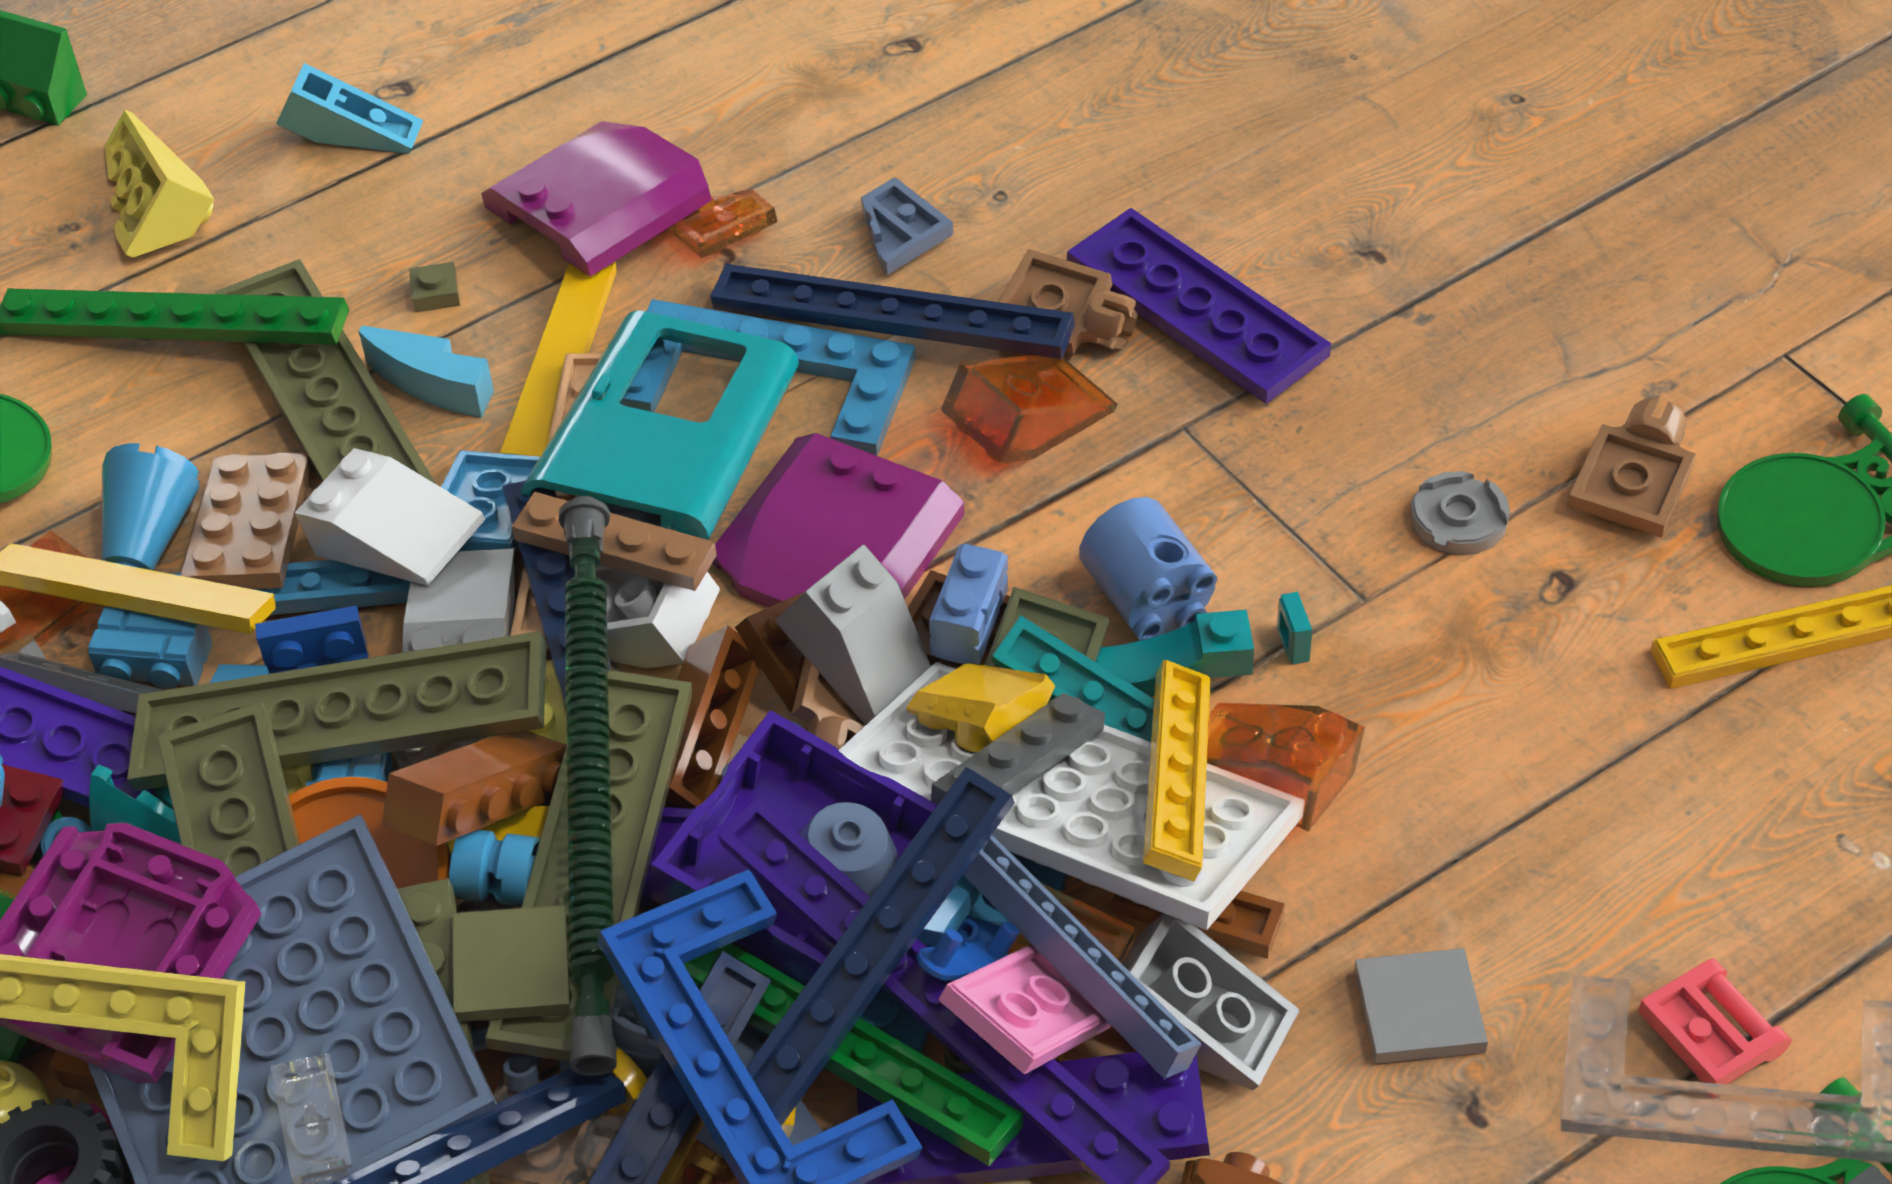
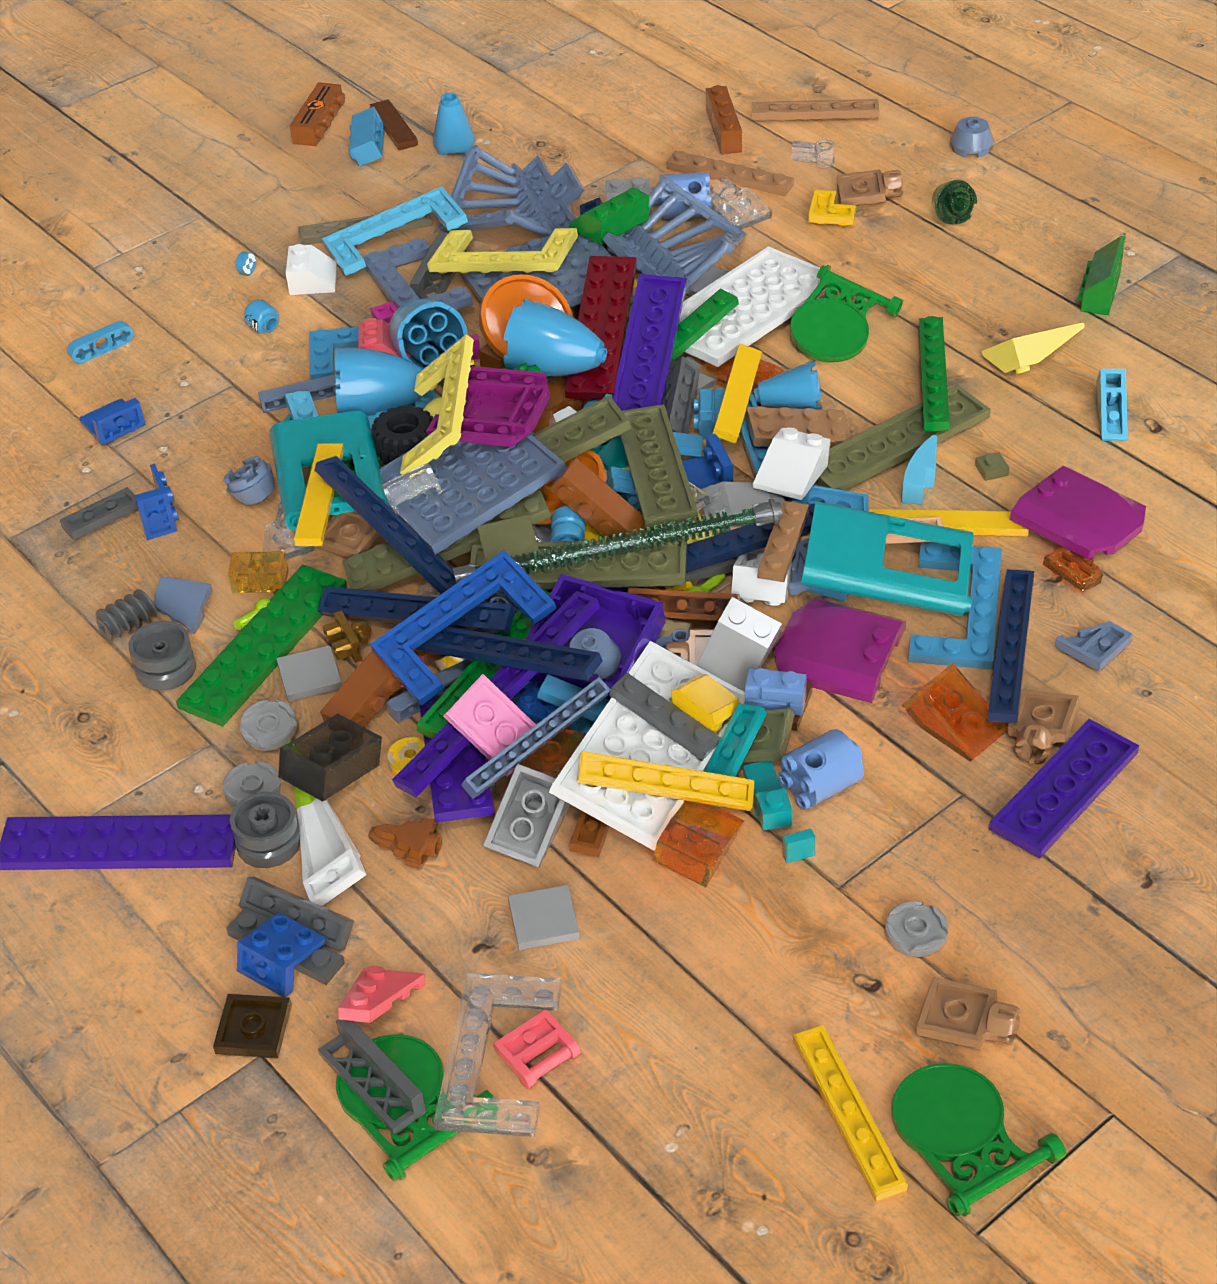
camera: 85 degrees right, 5 degrees down
blue piece [916,922,1020,980] -> none

